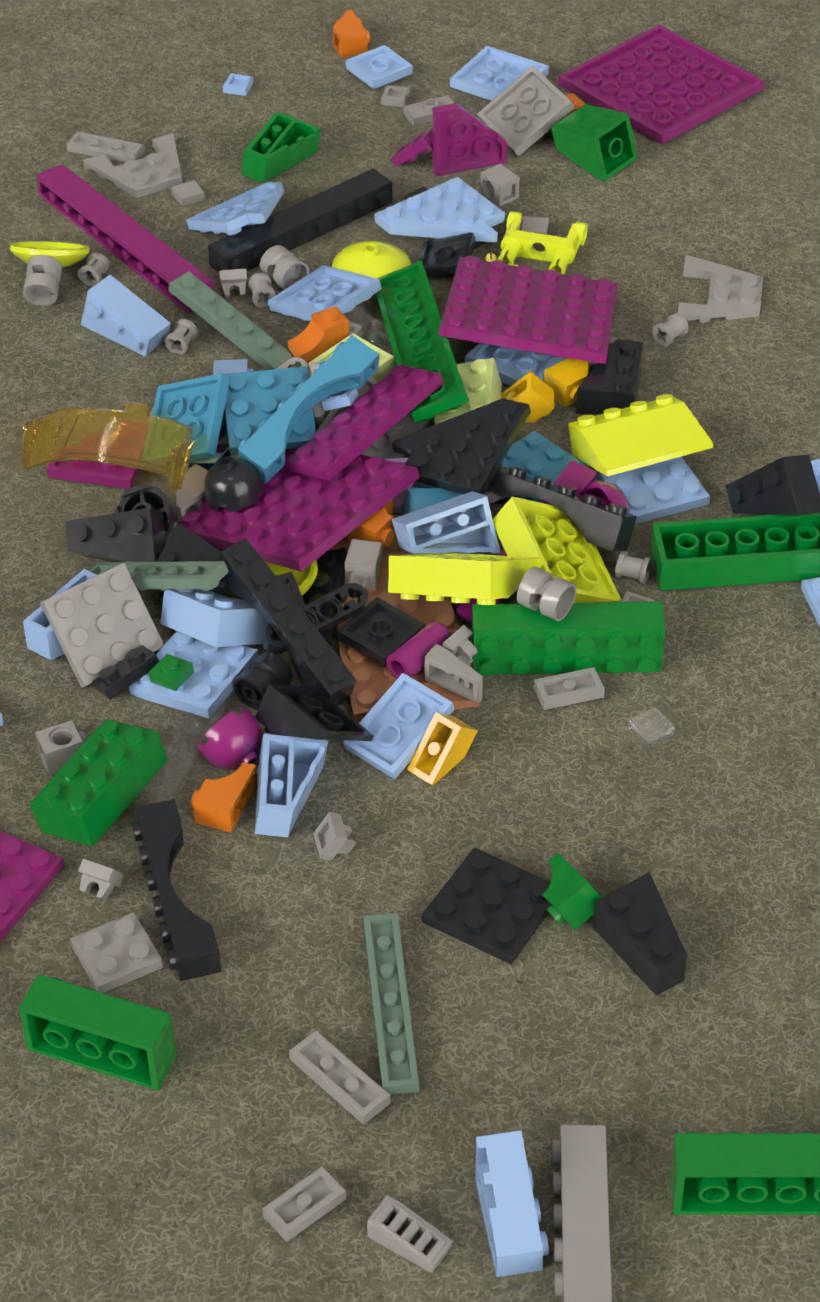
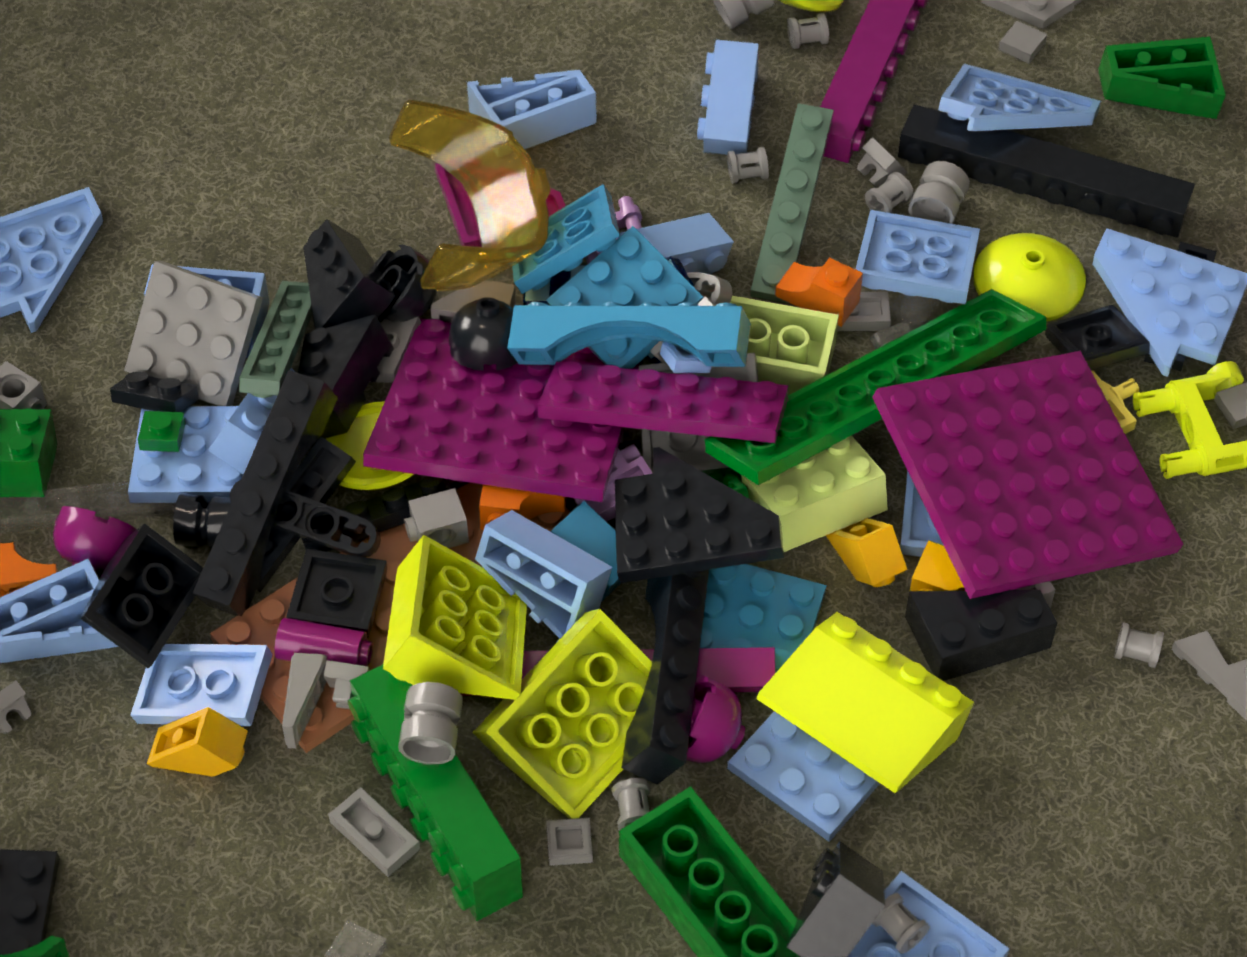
camera: 60 degrees right, 10 degrees up
none -> light blue wedge [467,70,596,159]

